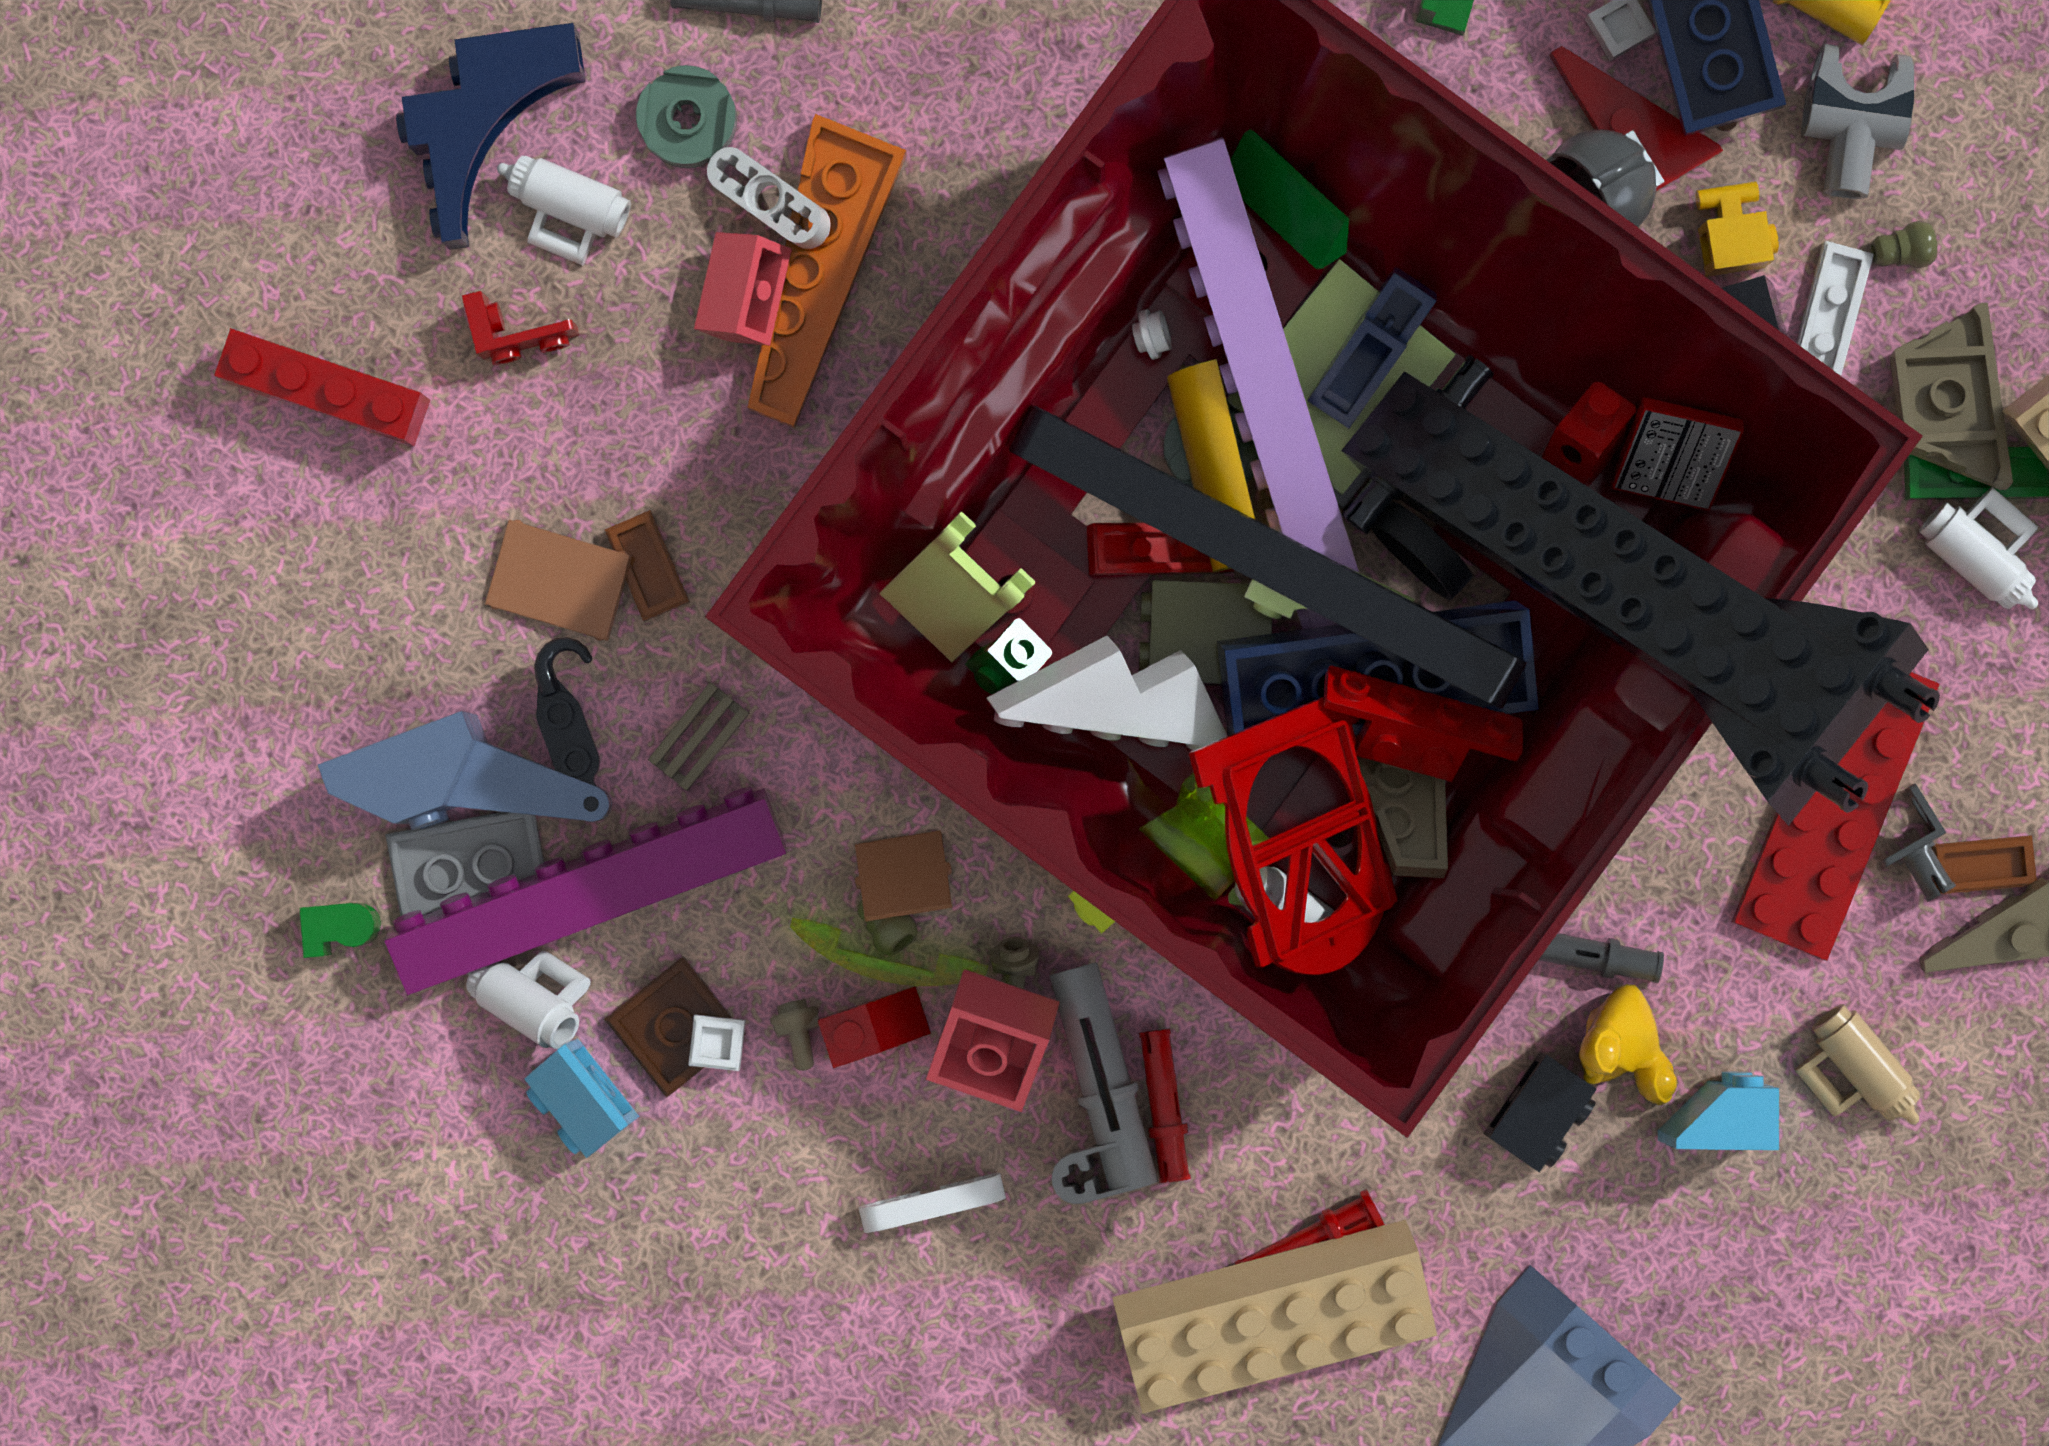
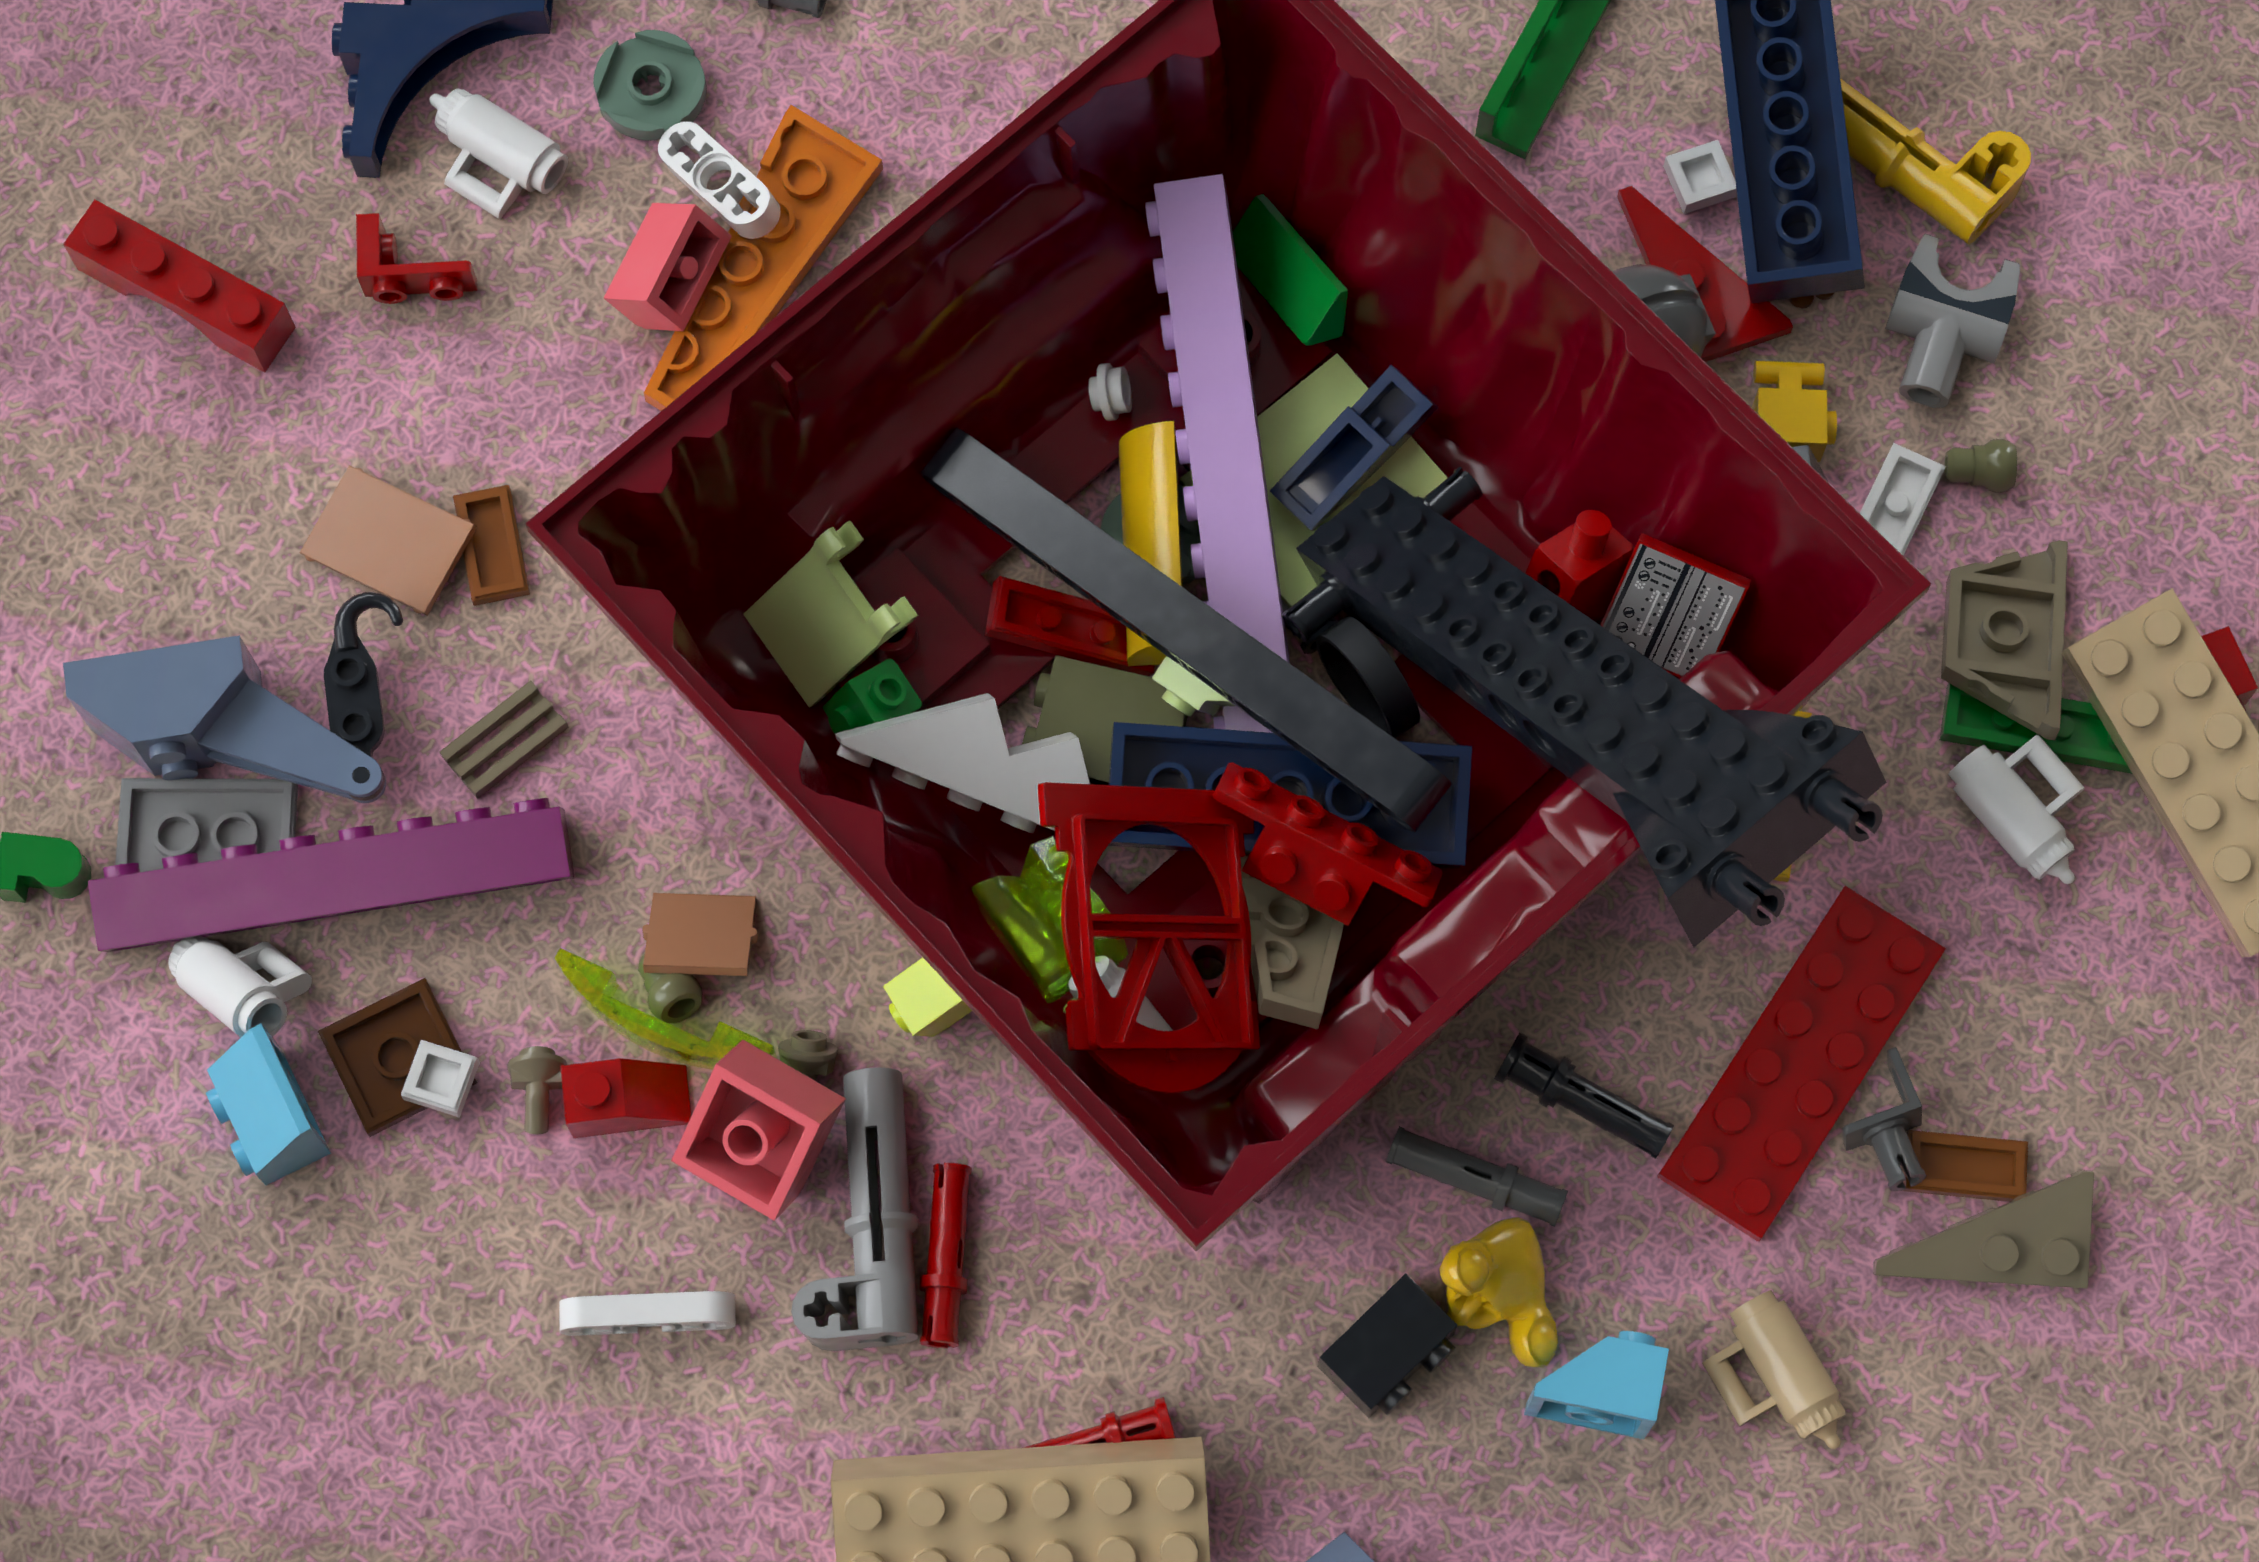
camera: 10 degrees right, 15 degrees down
none -> black pin [1494,1032,1674,1159]

